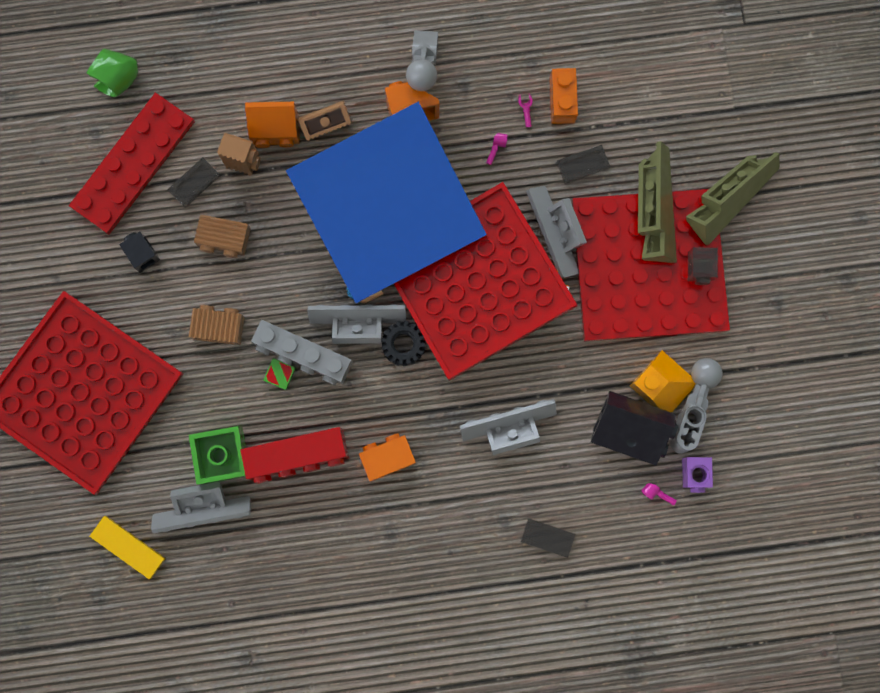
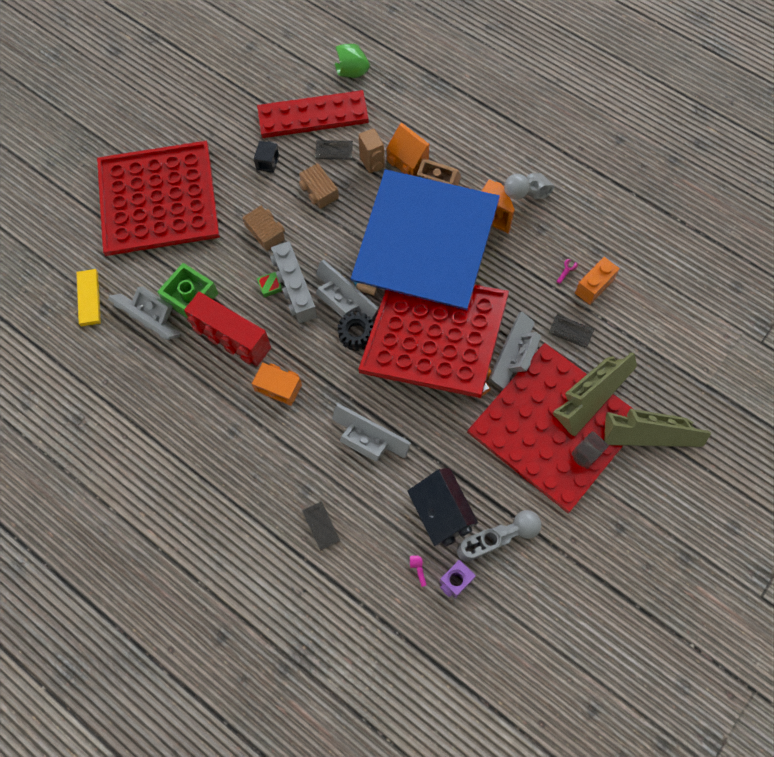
camera: 50 degrees right, 15 degrees down
dark pink hand [486,133,508,165] -> none
light orange slope [630,350,695,413] -> none

